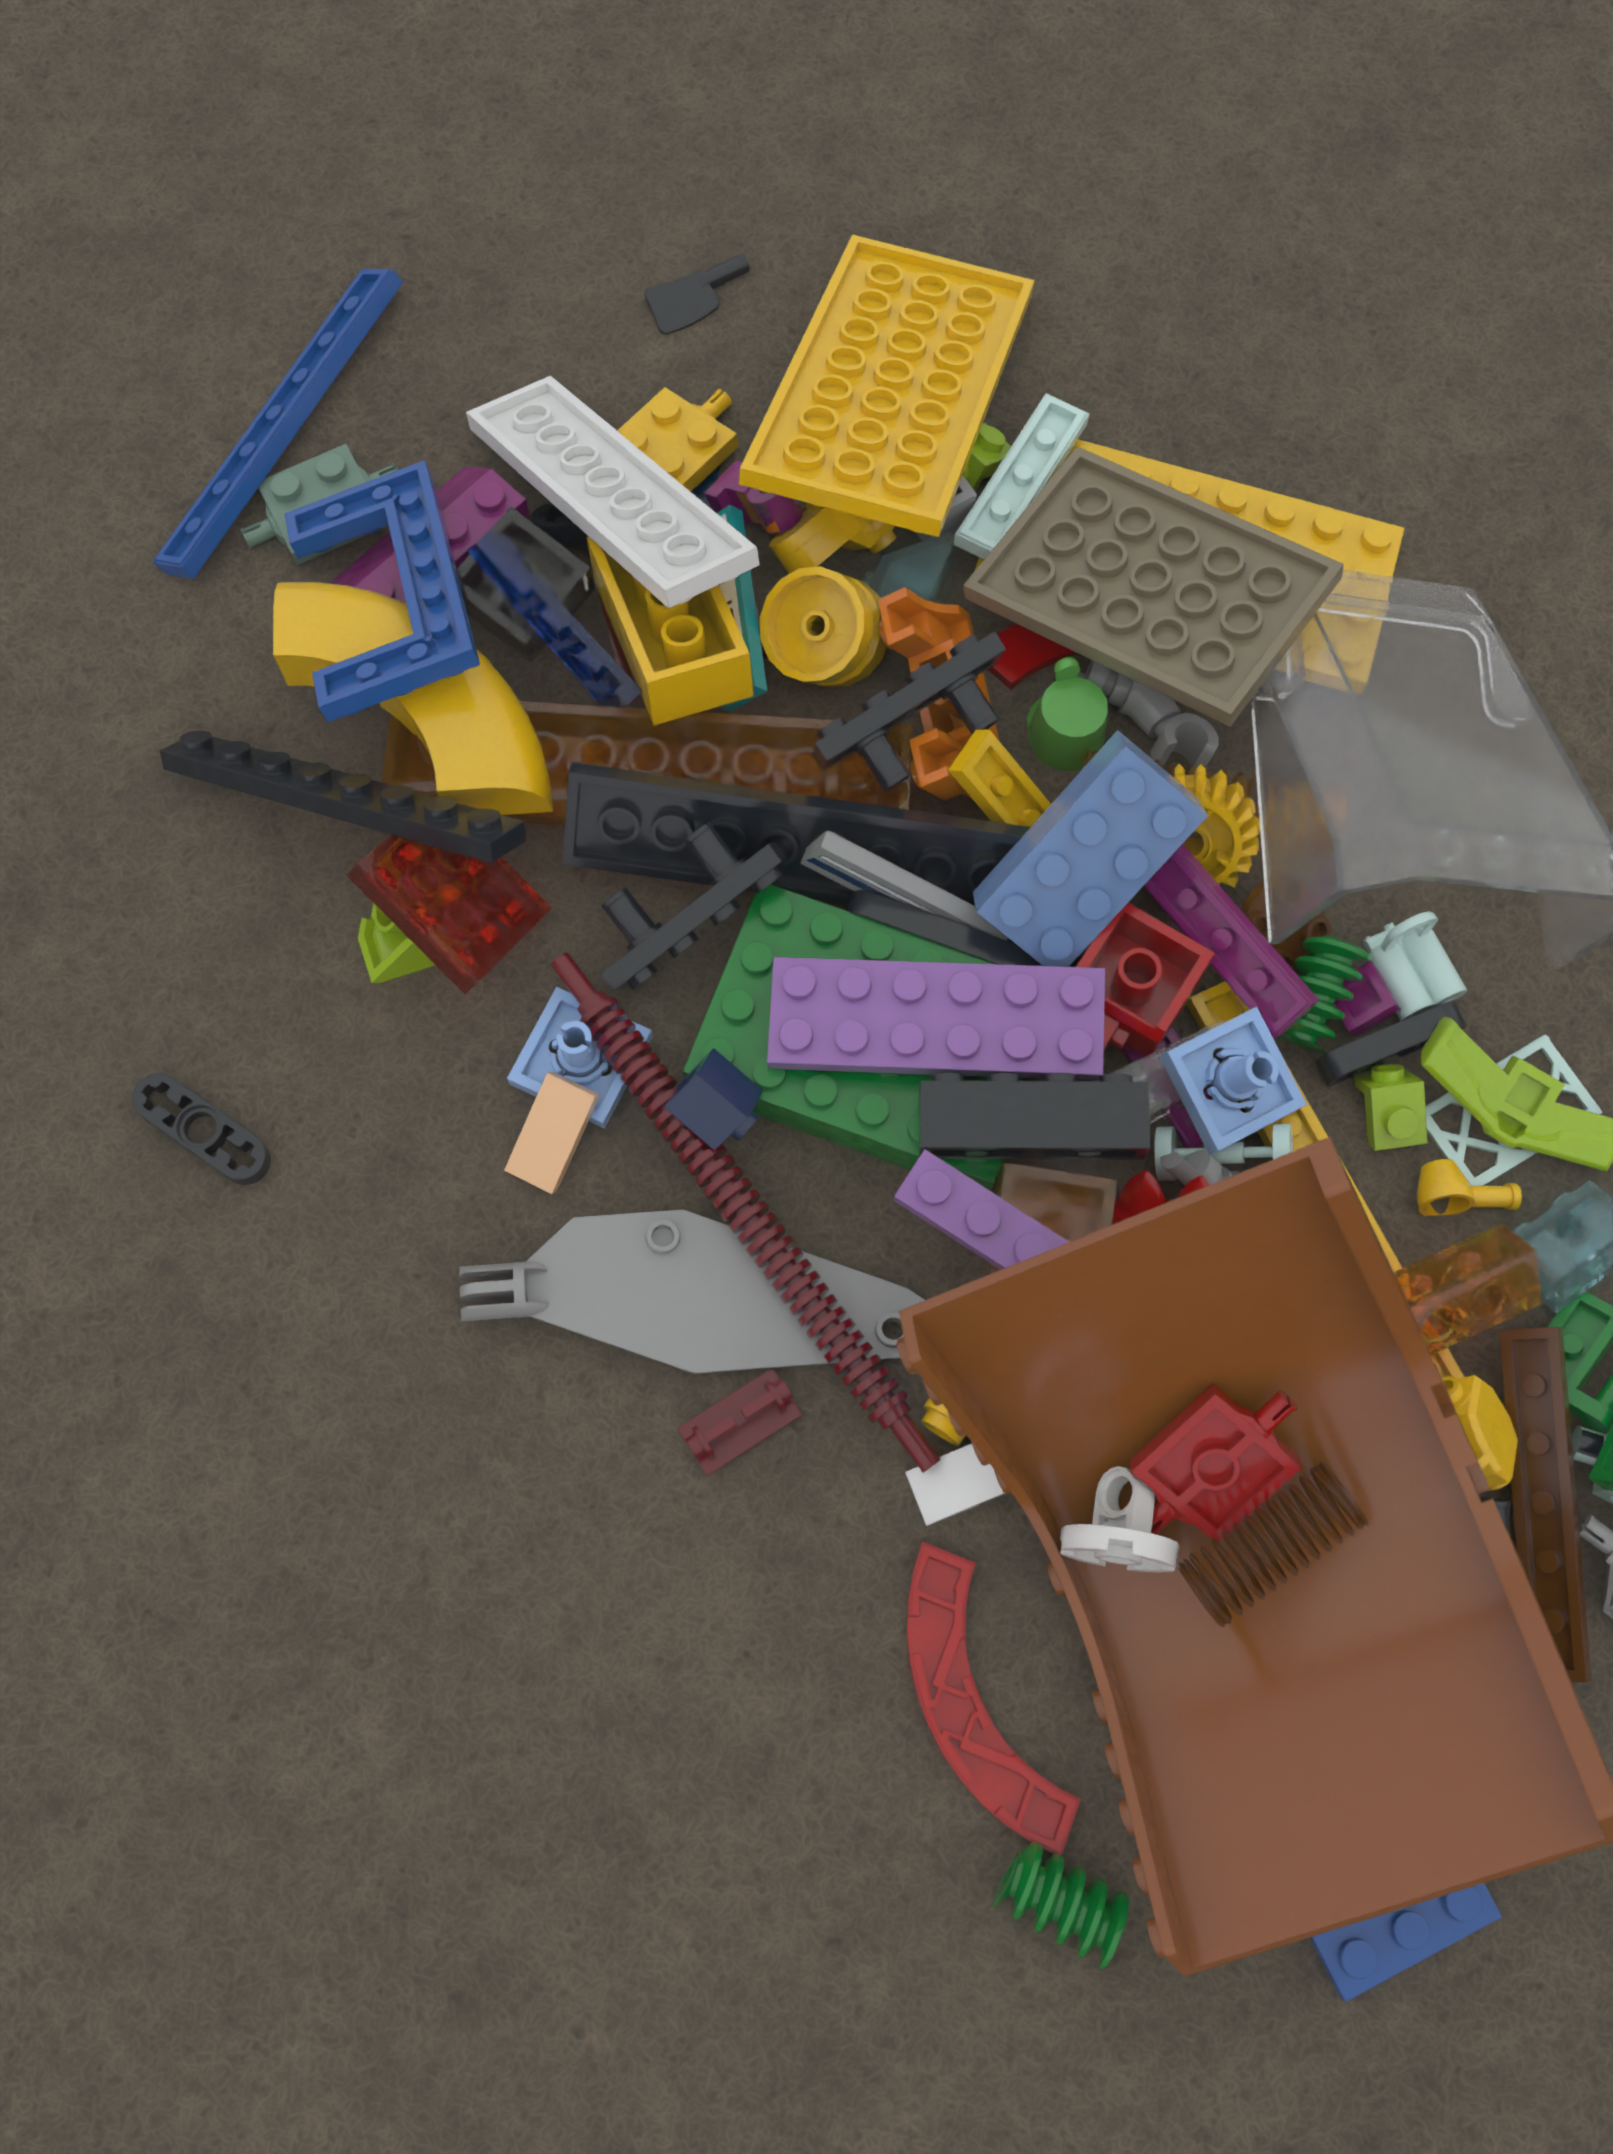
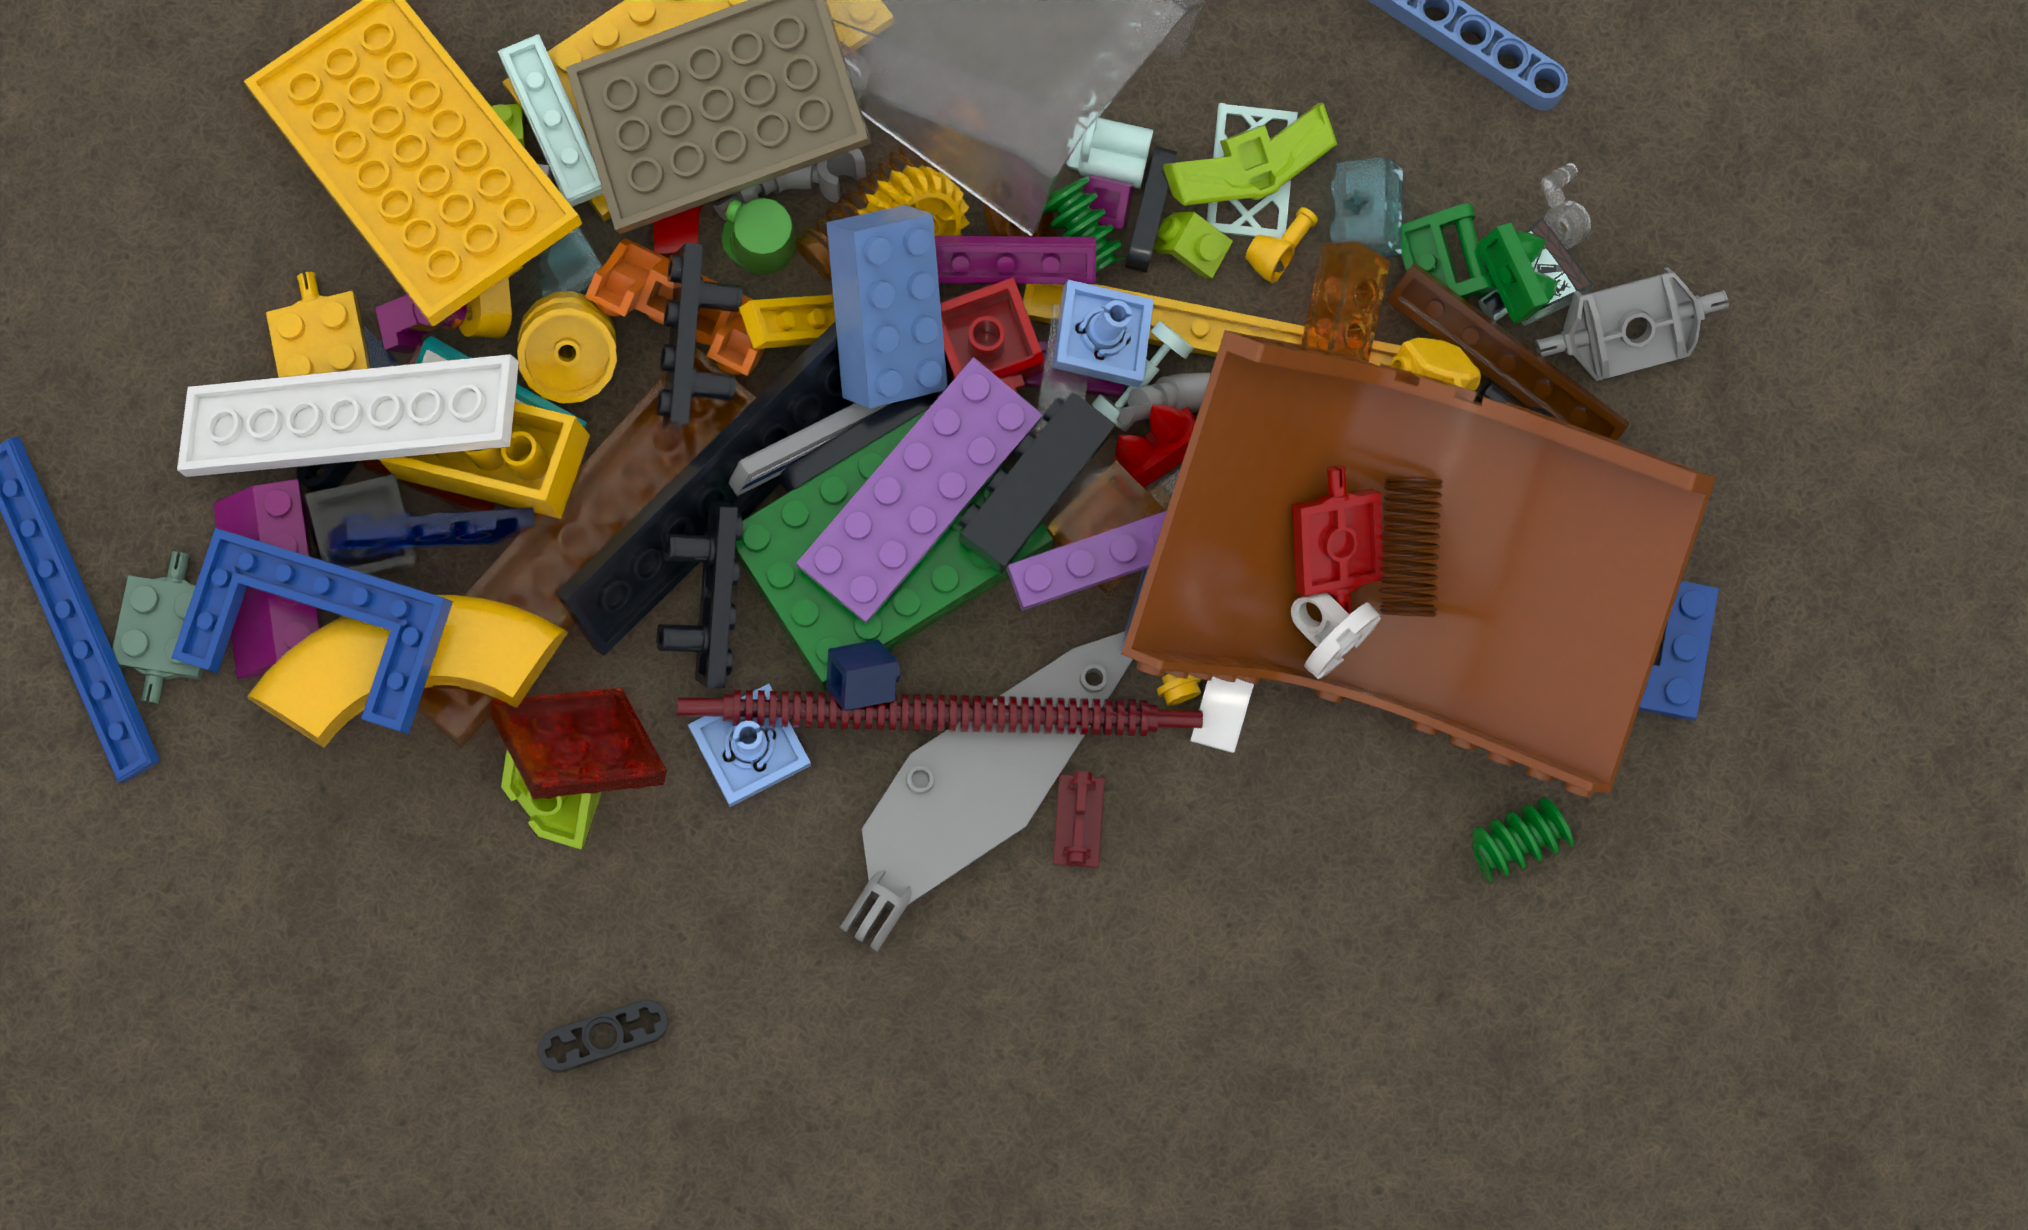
camera: 60 degrees left, 5 degrees up
black plate [160,730,526,863] -> none
light nougat tile [504,1071,600,1194] -> none
black piece [644,253,750,335] -> none
red tile [907,1541,1081,1856] -> none

